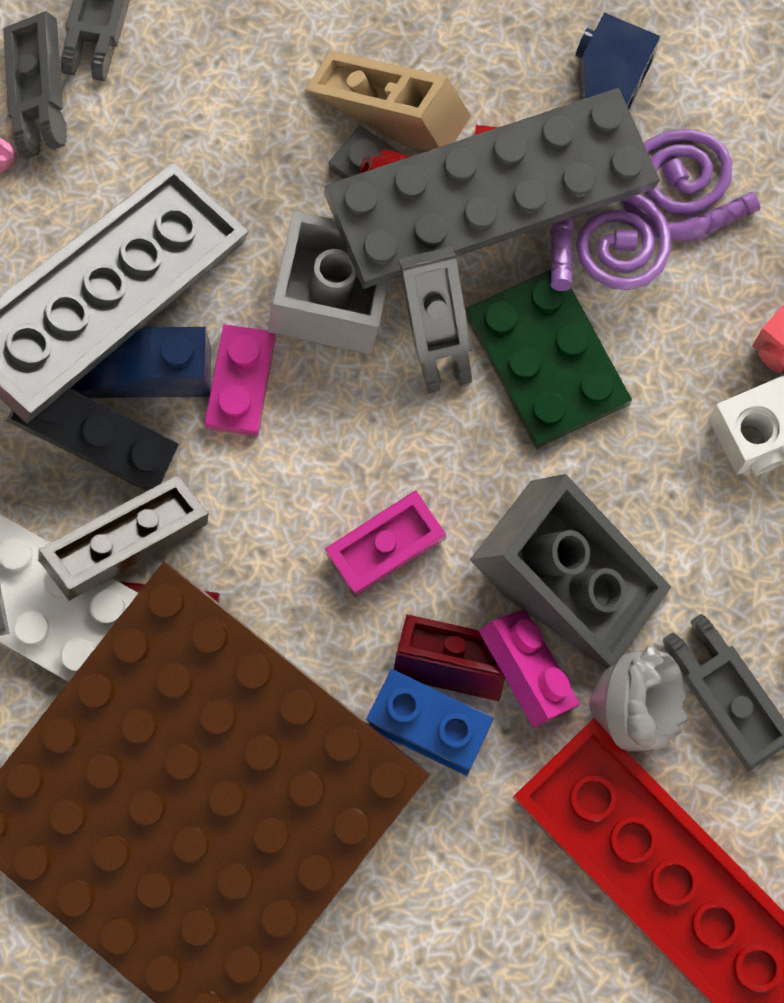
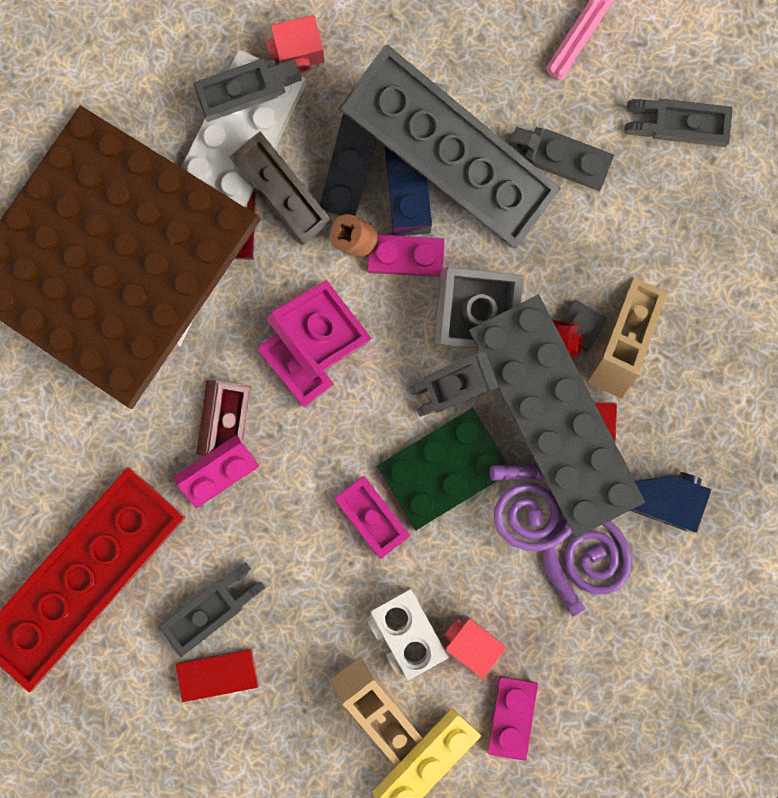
camera: 80 degrees right, 10 degrees up
dark grey hinge [3,11,67,159] -> none
blue hinge [366,669,494,777] -> none
dark grey slope [470,474,671,669] -> none
light grey hair [589,645,687,752] -> none
none -> dark pink plate [266,280,372,380]
none -> nougat wheel [330,214,377,257]
none -> dark pink plate [334,476,410,559]
none -> dark grey hinge [509,127,614,191]

